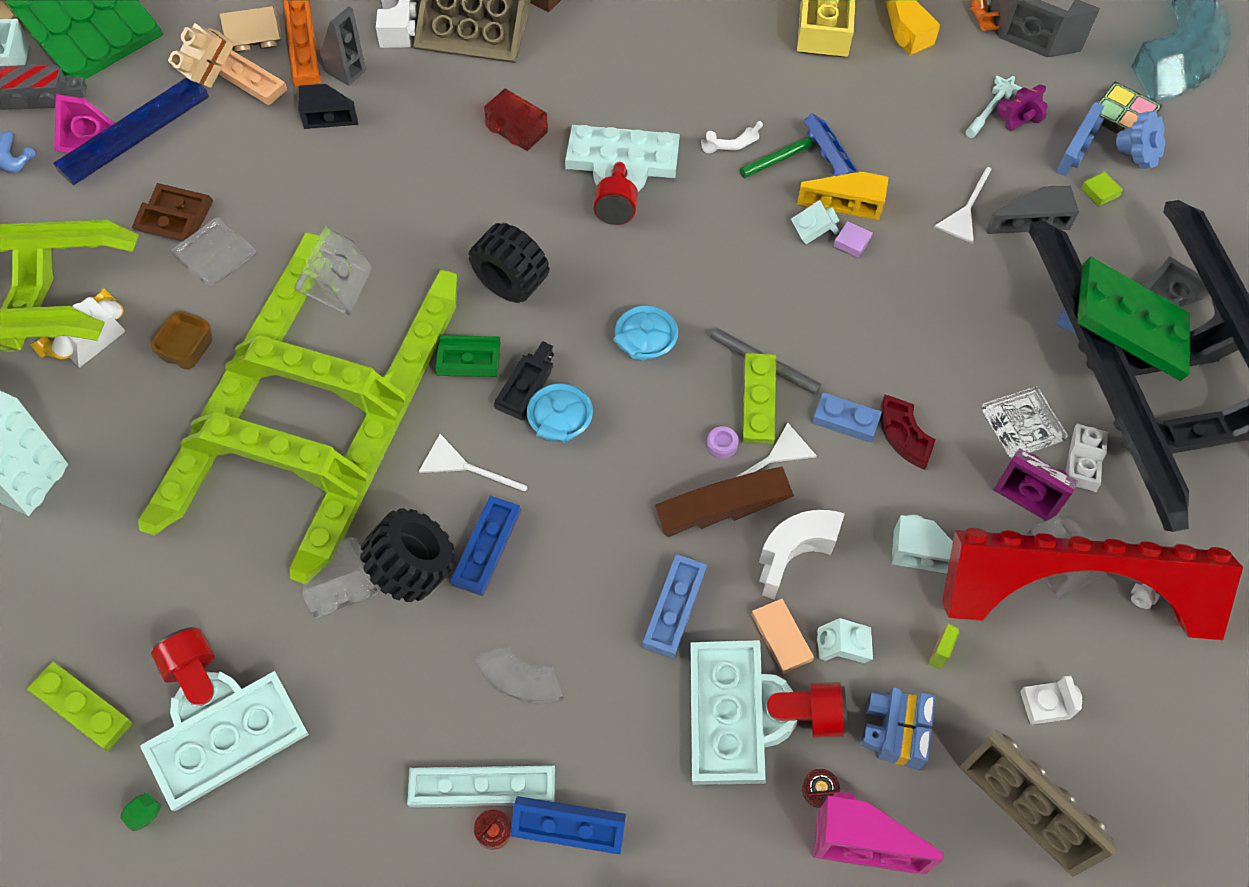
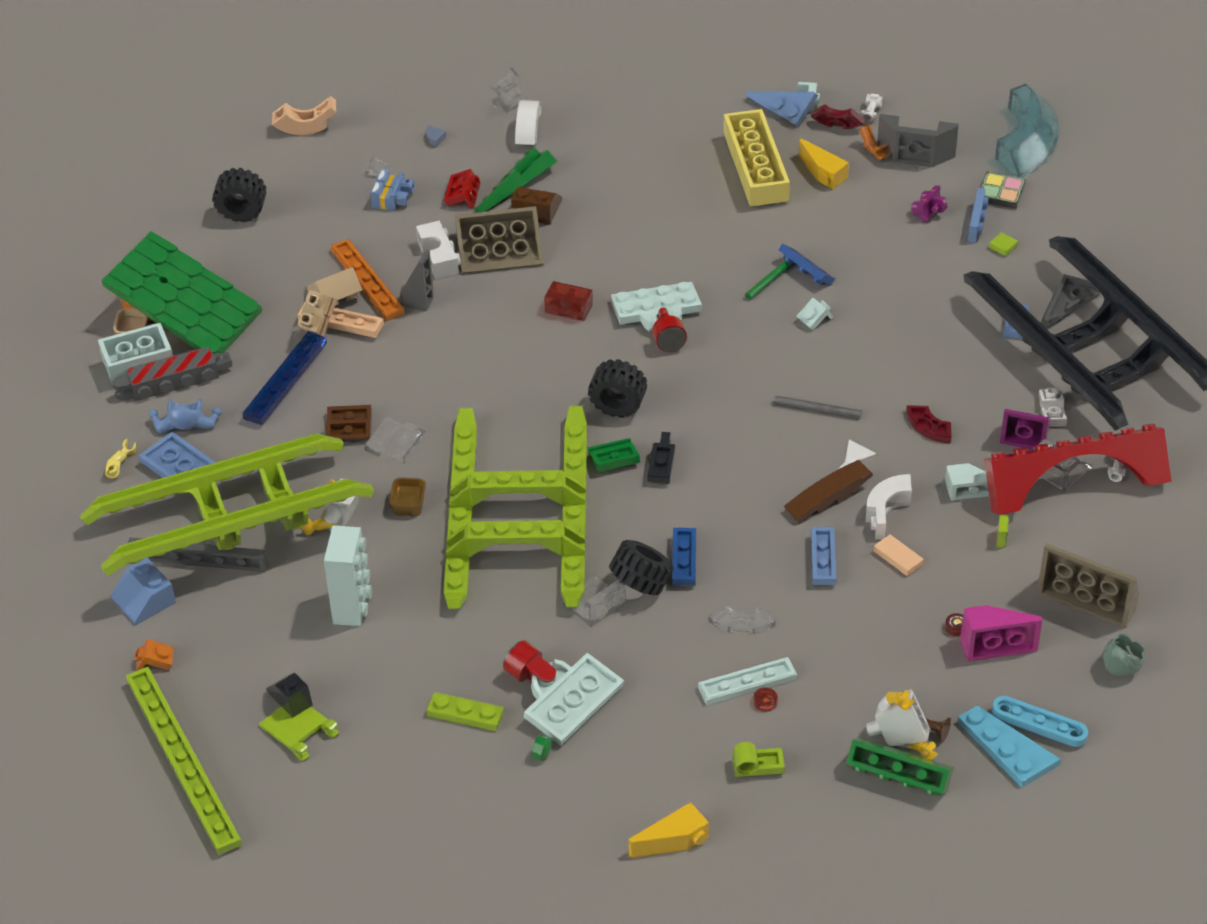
camera: 15 degrees left, 15 degrees down
dark pink slope [54,94,124,155] -> none
clear slope [294,226,372,316] -> none
black slope [298,84,358,129] -> none
white piece [419,434,527,491] -> none
blue plate [511,796,626,855] -> none
medium azure piece [527,383,593,443] -> none
medium azure piece [613,305,678,361] -> none
light aqua plate [691,640,847,785] -> none
white piece [701,121,763,153] -> none
lavender tile [706,426,739,459] -> none
lime plate [742,353,776,444] -> none
yellow slope [797,172,889,220] -> none
medium blue plate [812,392,882,443] -> none
light aqua bracket [817,618,873,663] -> none
lavender tile [834,221,873,258] -> none
medium blue hips [861,687,936,770] -> none
white piece [934,167,991,244] -> none
light aqua piece [965,76,1022,138] -> none
clear tile [981,386,1068,459] -> none
dark grey slope [986,185,1079,234] -> none
white bracket [1020,675,1082,725] -> none
green plate [1077,256,1190,381] -> none
medium blue plant [1116,111,1165,169] -> none

